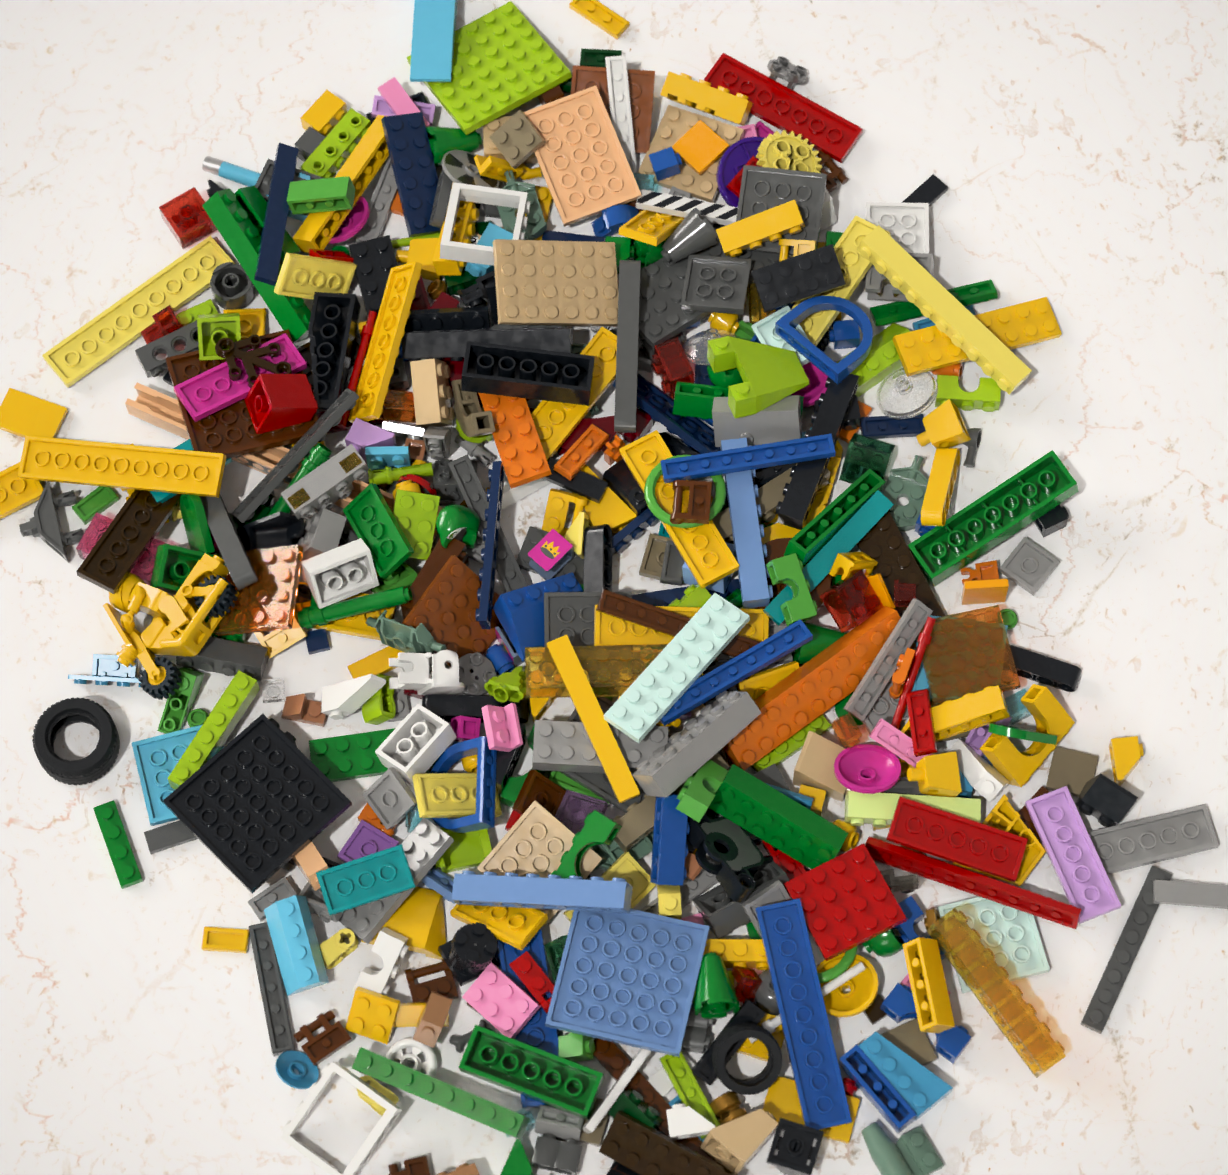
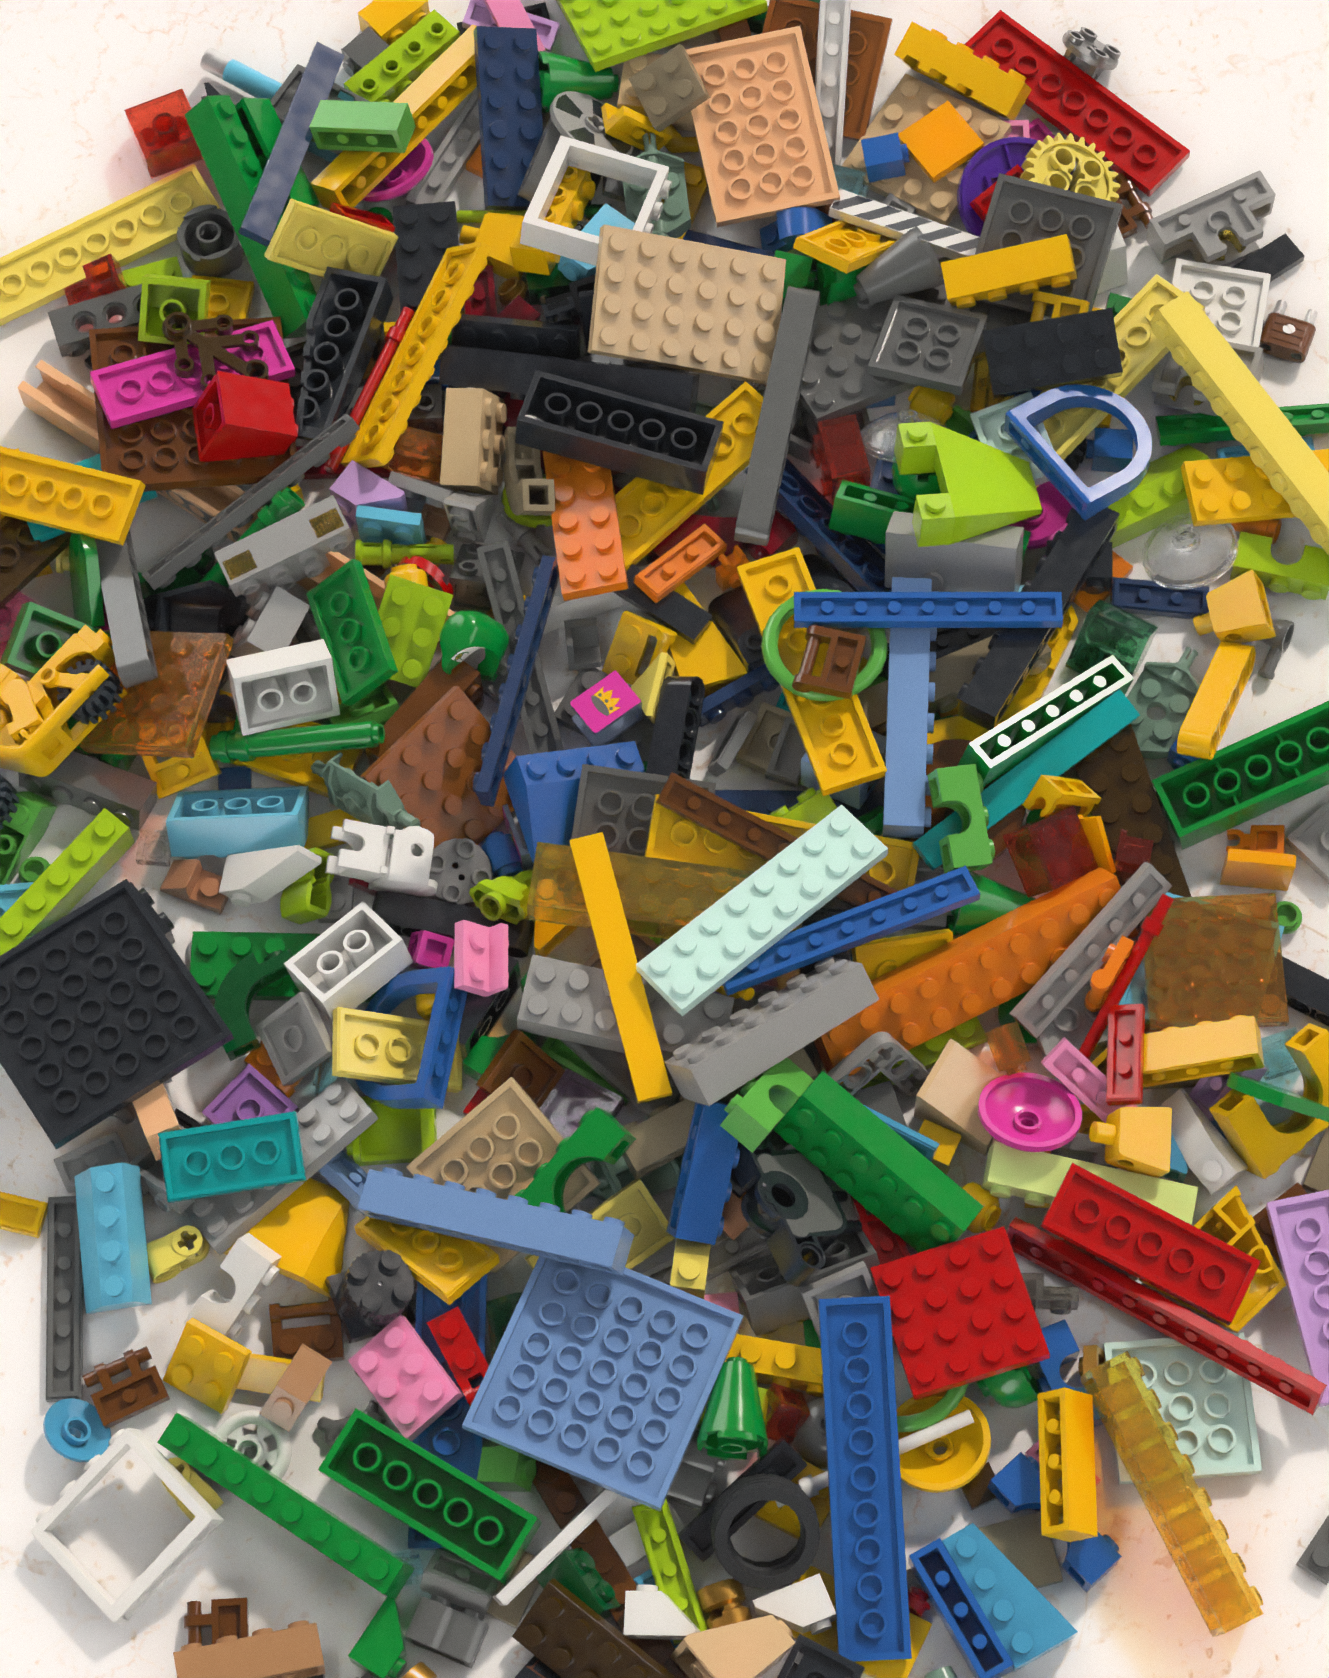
camera: 10 degrees right, 0 degrees up
none -> medium azure slope [166,786,309,859]
none -> dark green arch [214,949,293,1062]
none -> dark grey panel [564,617,601,670]
none -> dark grey tile [707,710,758,777]
none -> white slope [753,1573,836,1635]
none -> light grey beam [827,1032,929,1097]
none -> light grey piece [1146,170,1276,266]
none -> reddish brown piece [1259,300,1318,363]

